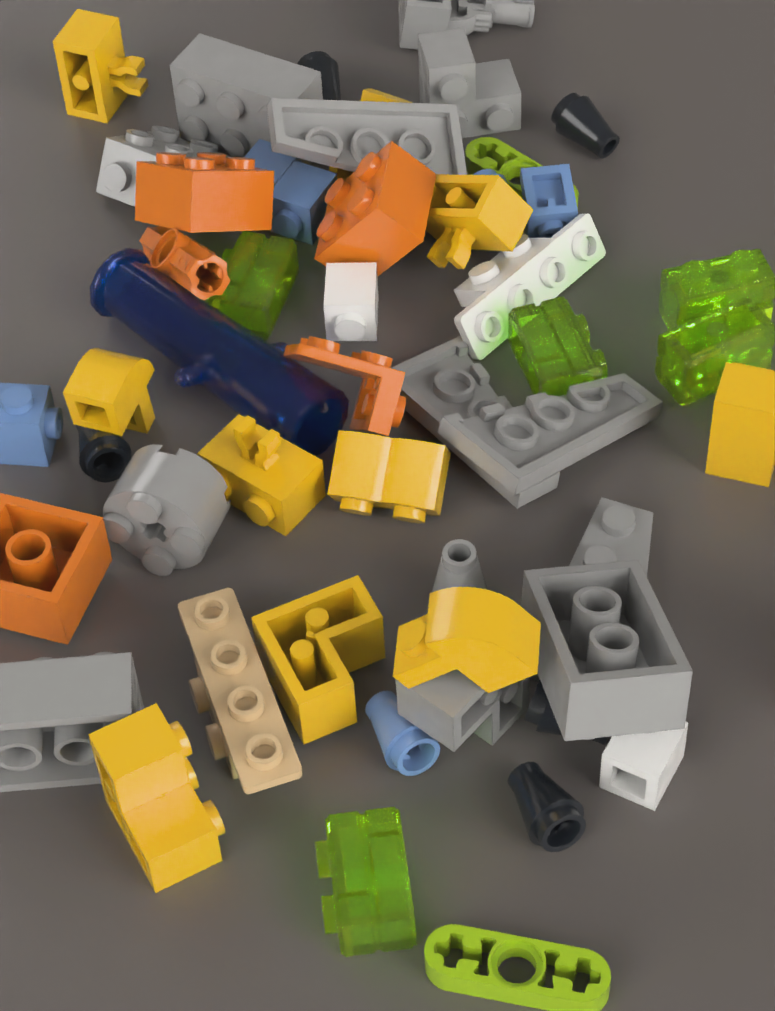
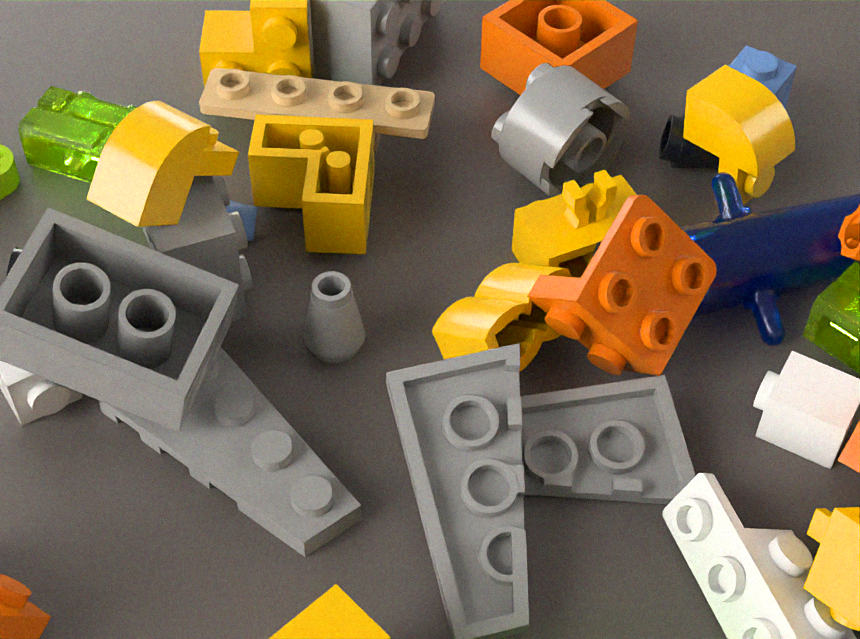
camera: 115 degrees right, 0 degrees up
clear neon green brick [508,296,608,396] -> none

